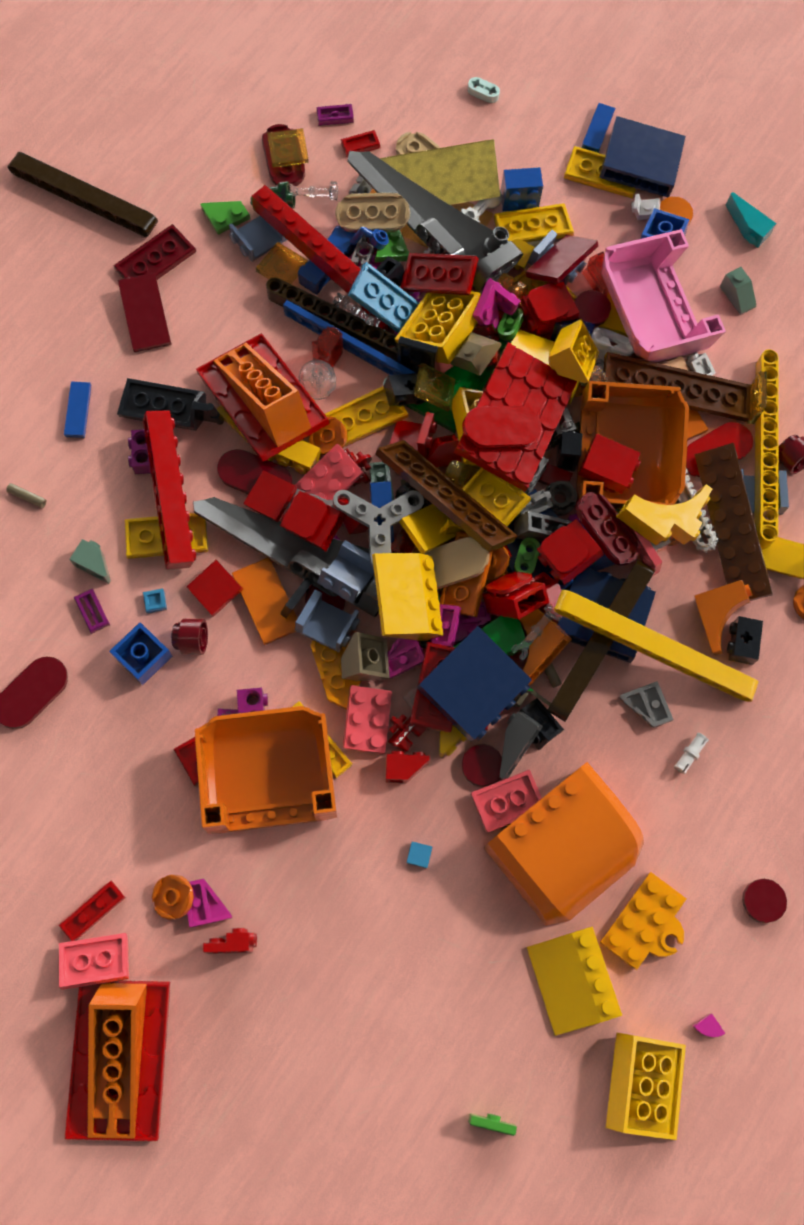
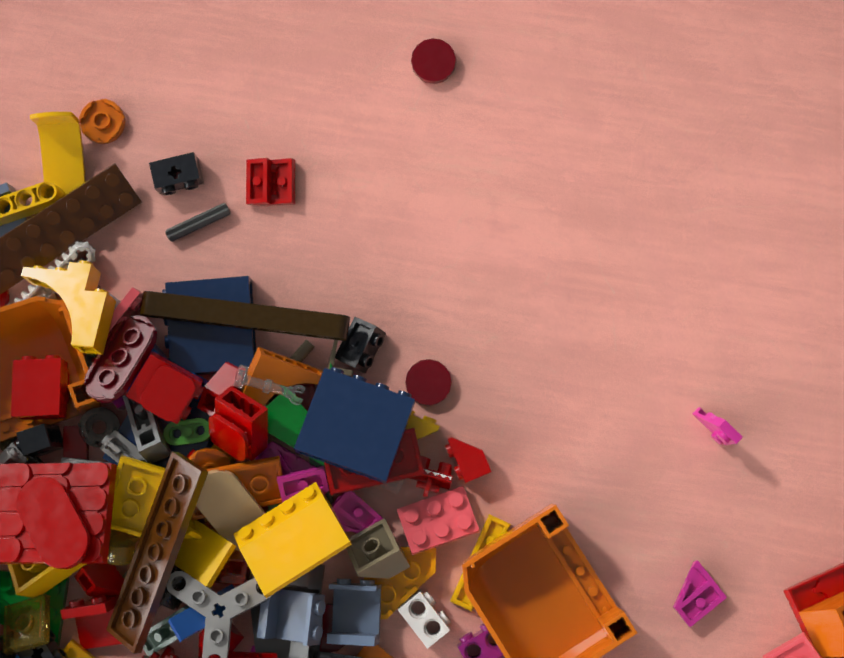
camera: 105 degrees left, 10 degrees up
orange tile [152,874,194,920] -> none
red plate [203,928,257,954] -> none
dark azure tile [407,841,432,868] -> none
bright green plate [468,1113,517,1136] -> none
coral plate [471,769,542,833] -> none
orange slope [484,762,644,926] -> none
dark grey slope [500,712,543,779] -> none
yellow slope [526,926,623,1036] -> none
yellow beam [554,590,759,702] -> none
light orange plate [600,872,687,970] -> none
yellow slope [605,1032,686,1140] -> none
light grey wing [620,681,674,728] -> none
white pin [674,733,709,774] -> none
dark pink tile [693,1013,726,1037] -> none
orange arch [694,580,752,656] -> none
none -> dark grey axle [165,203,231,242]
none -> red slope [246,158,296,205]
none -> white brick [398,590,451,649]
none -> dark pink wing [692,407,743,445]

